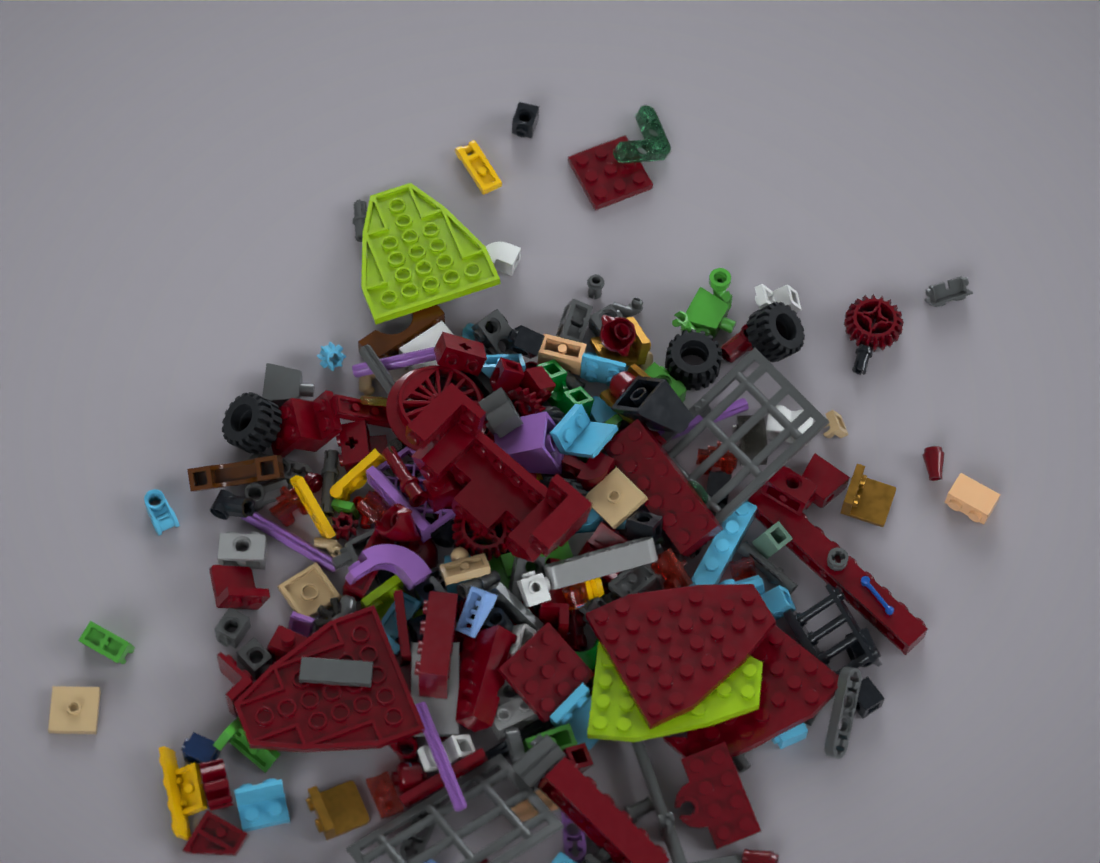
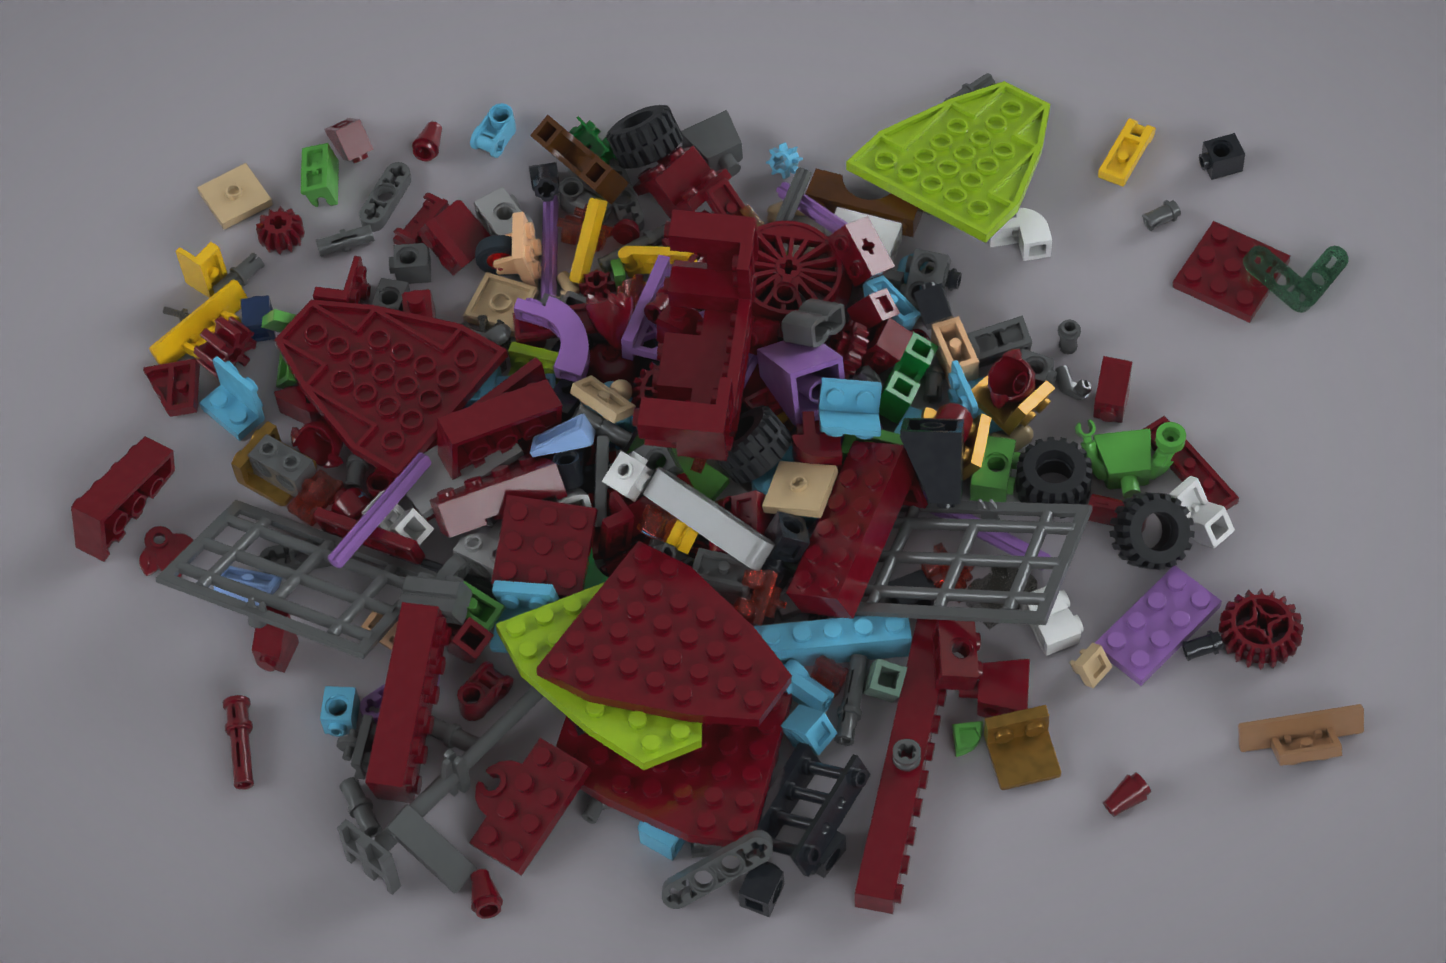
camera: 65 degrees right, 5 degrees down
medium lavender tile [288,611,315,638] -> none
dark grey tile [299,657,373,687] -> none
clear green piece [688,480,708,504] -> none
blue hinge [861,576,894,615] -> none
dark grey hinge [925,276,973,307] -> none
light nougat brick [944,473,1001,525] -> none
none -> clear smoke hand [163,307,190,322]
none -> yellow panel [175,242,228,298]
none -> dark grey axle [213,253,265,293]
none -> dark grey brick [248,434,318,500]
none -> dark red gear [256,206,305,255]
none -> dark red slope [274,385,324,424]
none -> dark red hat [290,419,344,468]
none -> dark grey pin [316,224,375,257]
none -> slope [324,118,374,163]
none -> dark grey pin [343,453,370,489]
none -> dark grey beam [359,162,411,232]
none -> dark red hinge [393,193,449,245]
none -> dark red cone [412,121,442,161]
none -> dark red piece [457,661,514,721]
none -> light nougat plate [475,211,542,287]
none -> green hinge [569,116,618,165]
none -> bright green tile [952,721,983,757]
none -> dark red slope [1093,356,1133,423]
none -> medium lavender plate [1095,566,1222,686]
none -> dark grey pin [1142,200,1181,231]
none -> dark red tile [1143,415,1239,510]
none -> medium nougat bracket [1238,704,1364,766]

